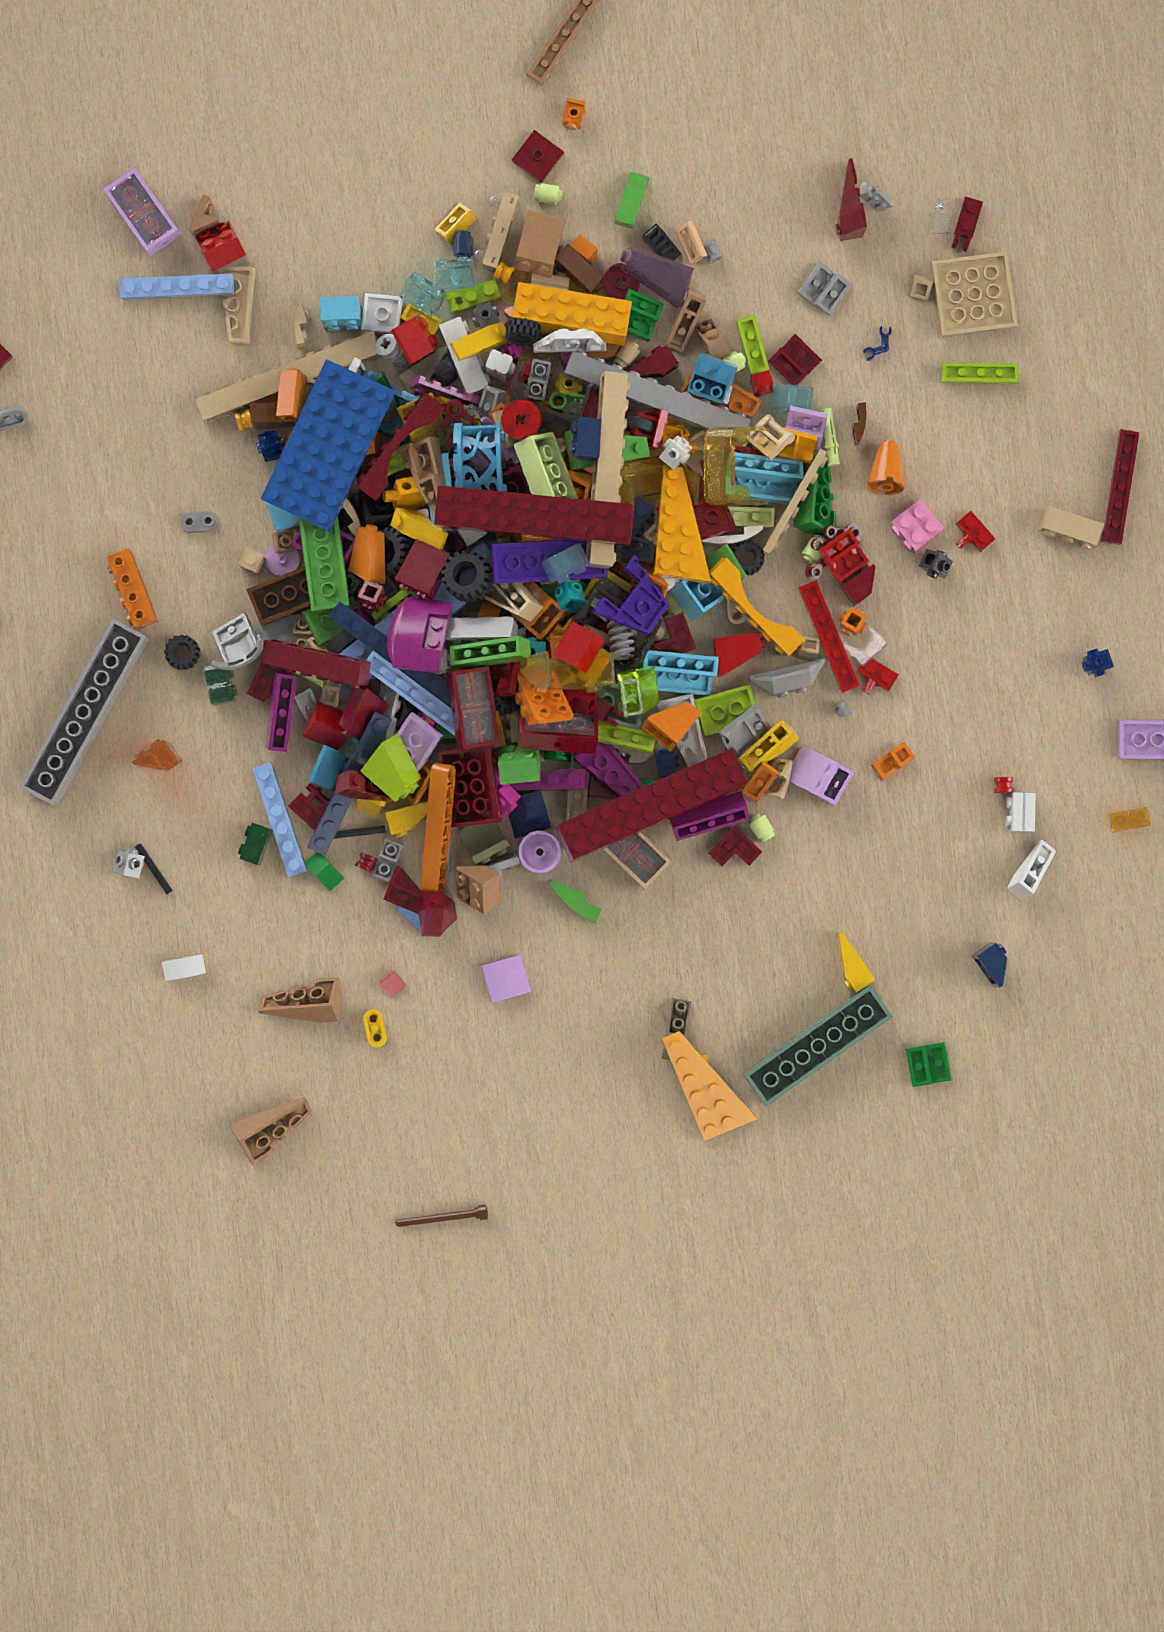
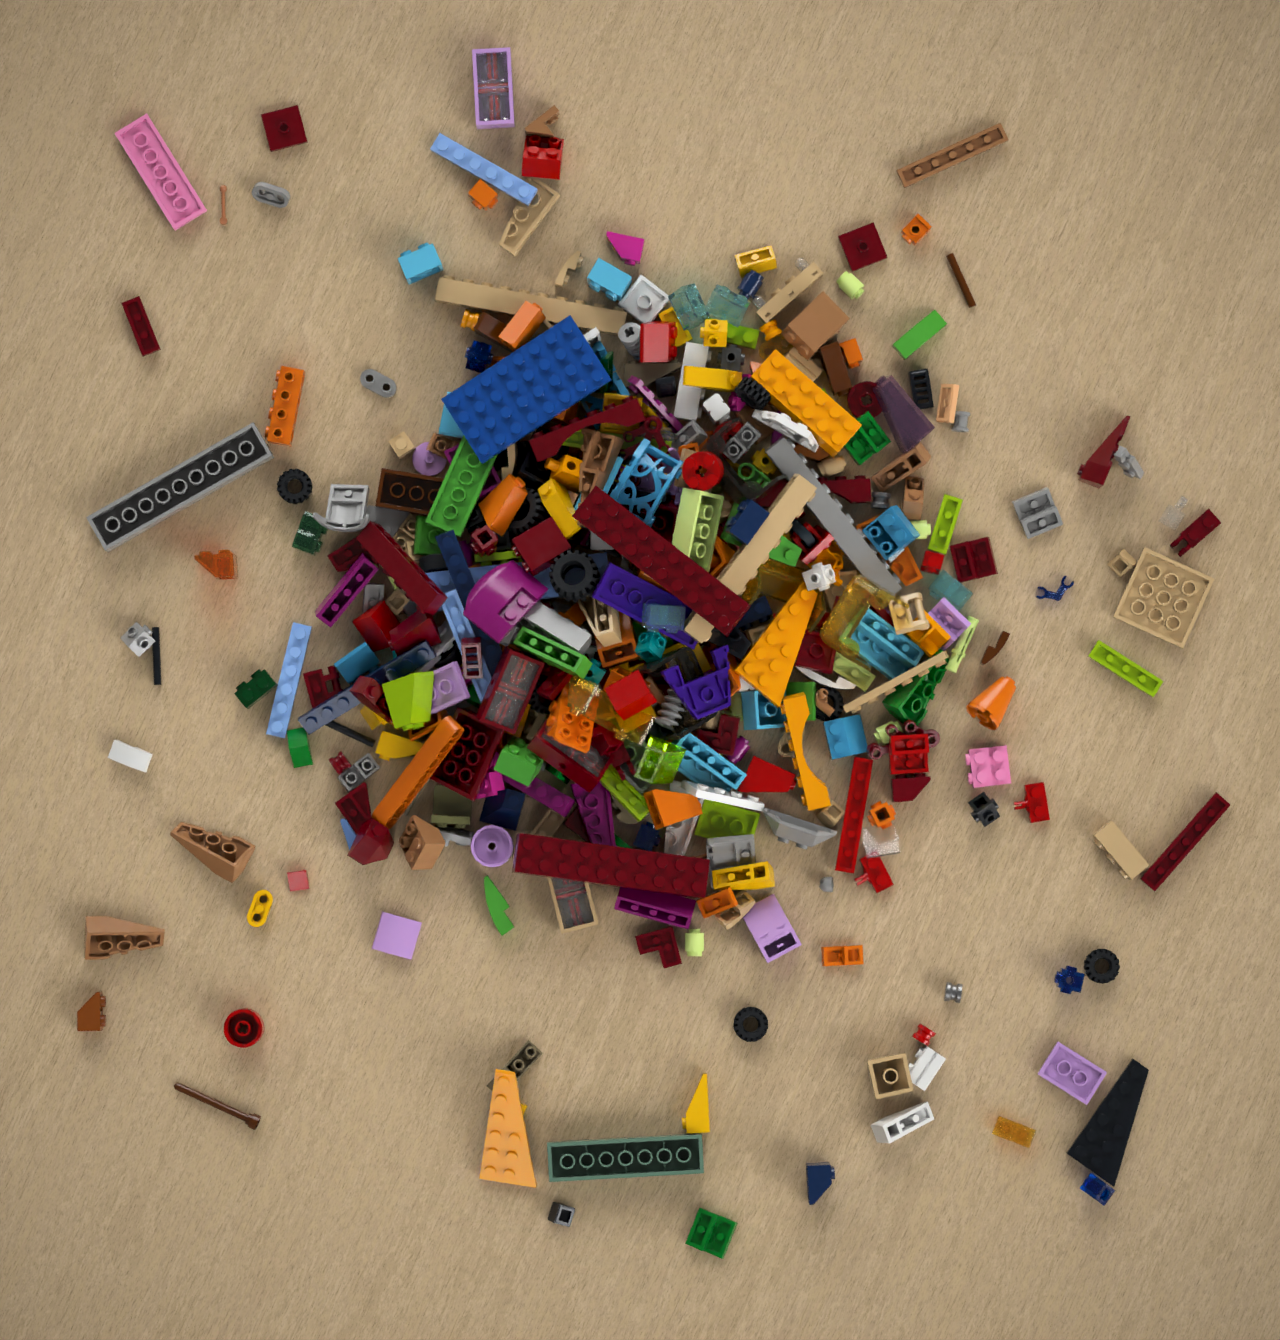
camera: 35 degrees right, 0 degrees up
none -> dark orange slope [77,992,106,1031]
none -> red brick [224,1008,264,1048]
none -> medium azure brick [398,243,444,285]
none -> slope [461,637,483,679]
none -> orange brick [468,179,498,211]
none -> black slope [548,1202,575,1227]
none -> dark pink slope [606,231,645,266]
none -> white wing [680,779,765,812]
none -> yellow brick [700,319,728,347]
none -> magenta brick [723,735,750,765]
none -> black tyre [733,1007,768,1042]
none -> medium nougat arm [815,688,835,717]
none -> dark azure slope [823,714,868,760]
none -> tan slope [867,1053,914,1099]
none -> flat silver wheel [870,492,891,510]
none -> flat silver wheel [944,982,963,1003]
none -> reddish brown bar [946,253,976,308]
none -> black tyre [1084,949,1120,984]

